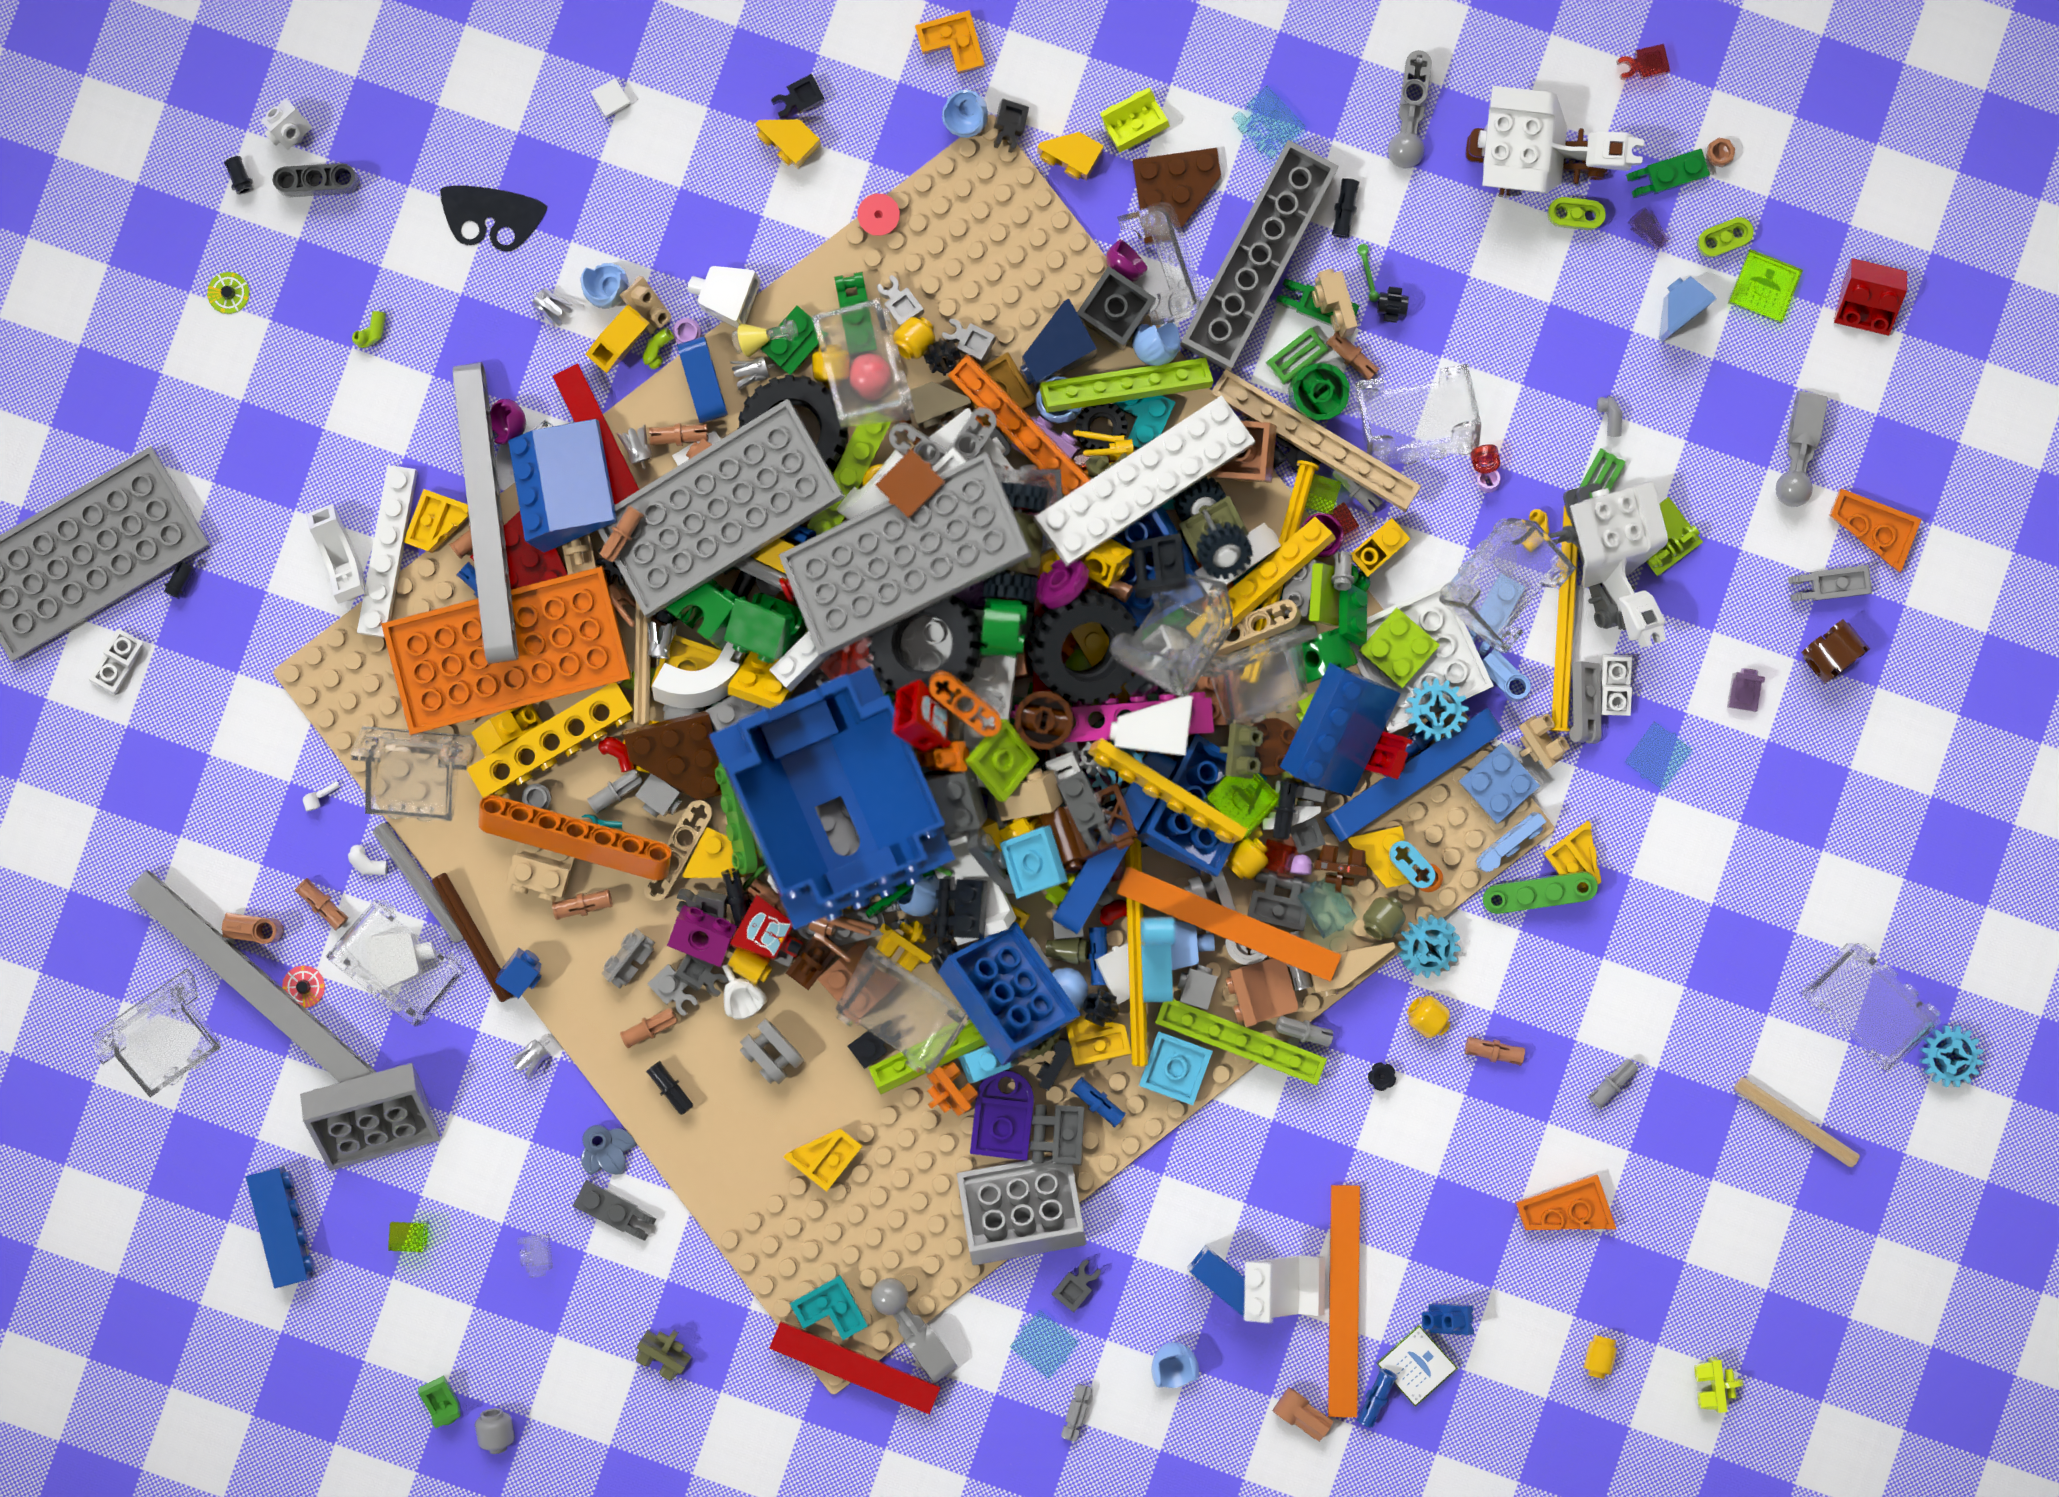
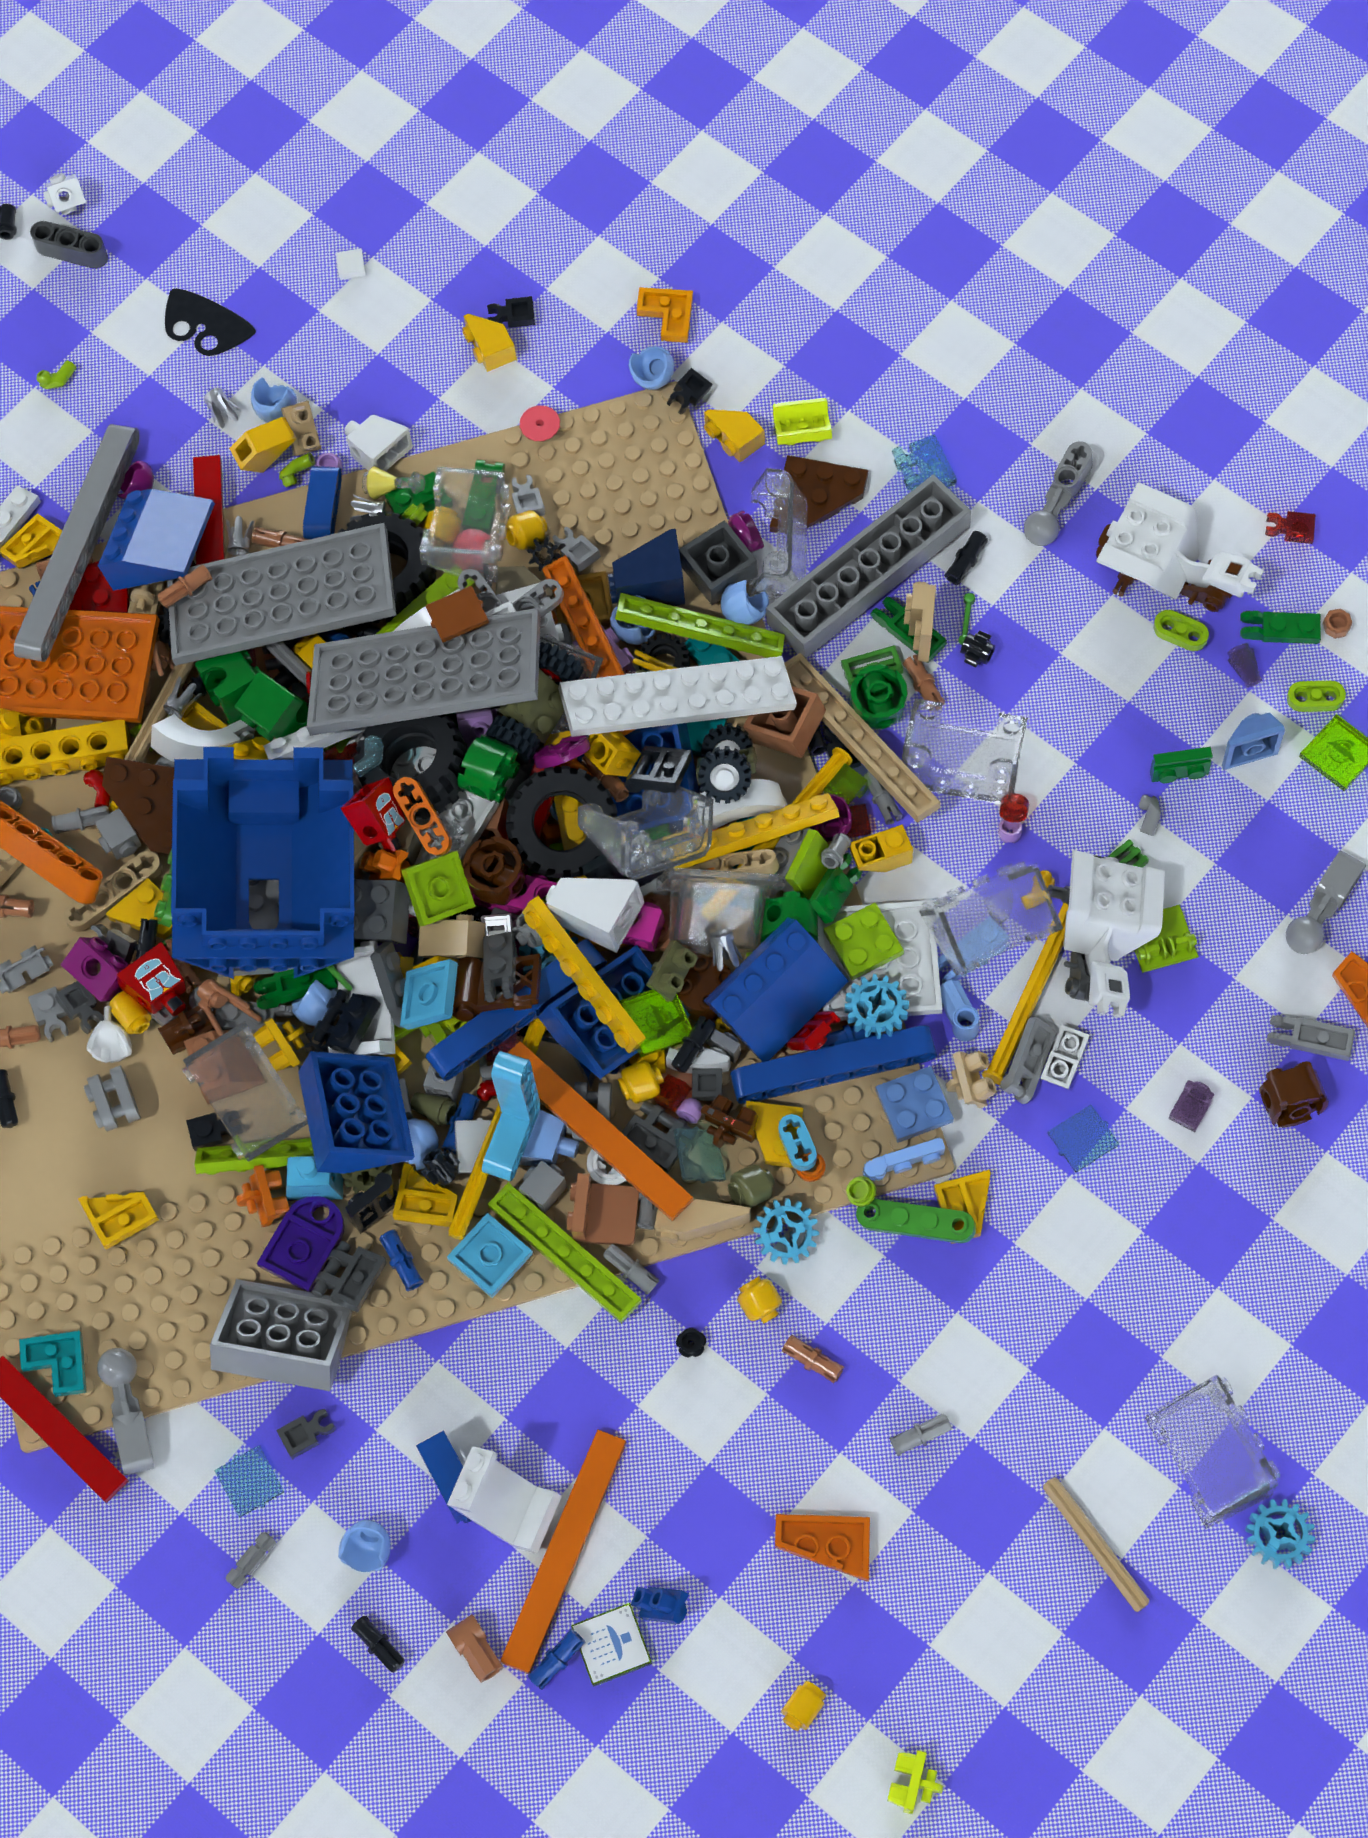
camera: 25 degrees right, 20 degrees down
none -> black axle [351,1616,405,1673]
none -> clear light blue arm [352,735,384,778]
none -> lime plate [402,503,428,526]
none -> flat silver piece [709,924,743,971]
none -> lime plate [846,1176,876,1207]
none -> green plate [1150,746,1213,783]

